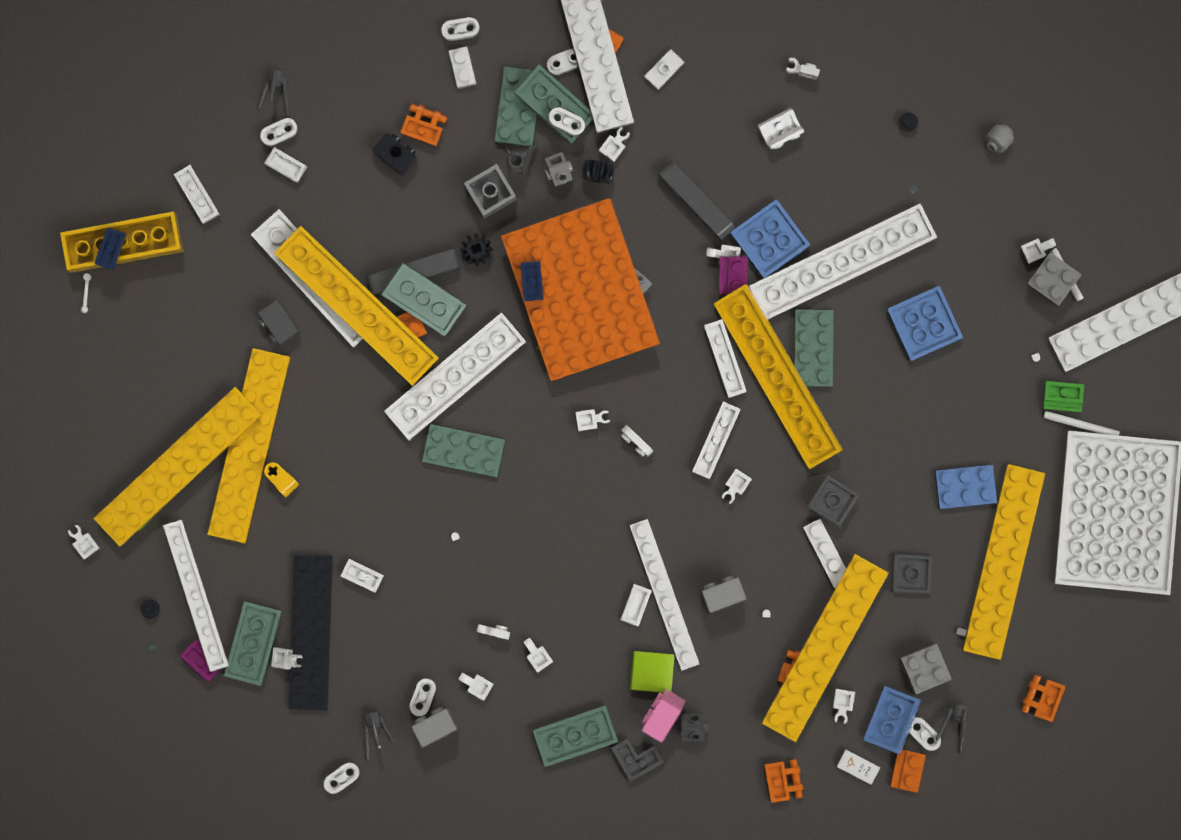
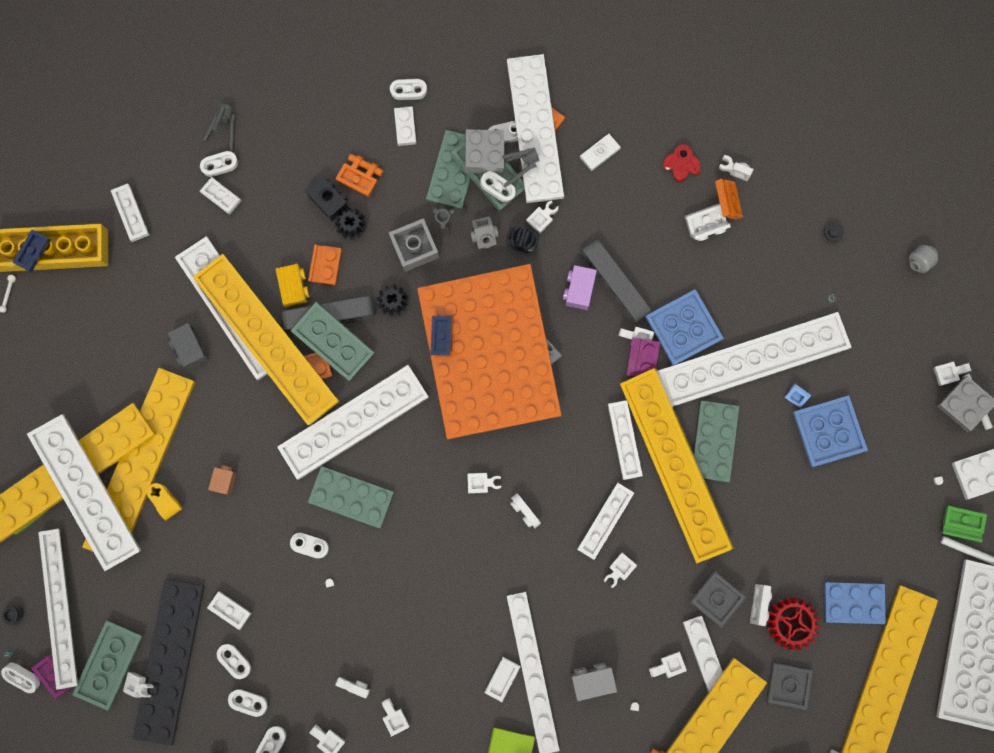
camera: 15 degrees right, 5 degrees down
none -> white plate [1,663,40,693]
none -> white plate [27,414,141,571]
none -> nougat brick [208,465,237,496]
none -> white plate [217,644,251,679]
none -> white plate [228,689,268,717]
none -> yellow brick [276,264,310,308]
none -> white plate [290,533,329,559]
none -> orange plate [308,244,342,286]
none -> black gear [334,207,367,240]
none -> light grey brick [464,129,504,174]
none -> dark grey plant [502,147,540,188]
none -> lavender brick [563,265,597,310]
none -> white plate [649,652,687,678]
none -> red plate [663,144,700,182]
none -> orange plate [715,179,743,220]
none -> white plate [750,584,772,626]
none -> red gear [766,597,821,651]
none -> light blue slope [784,384,811,408]

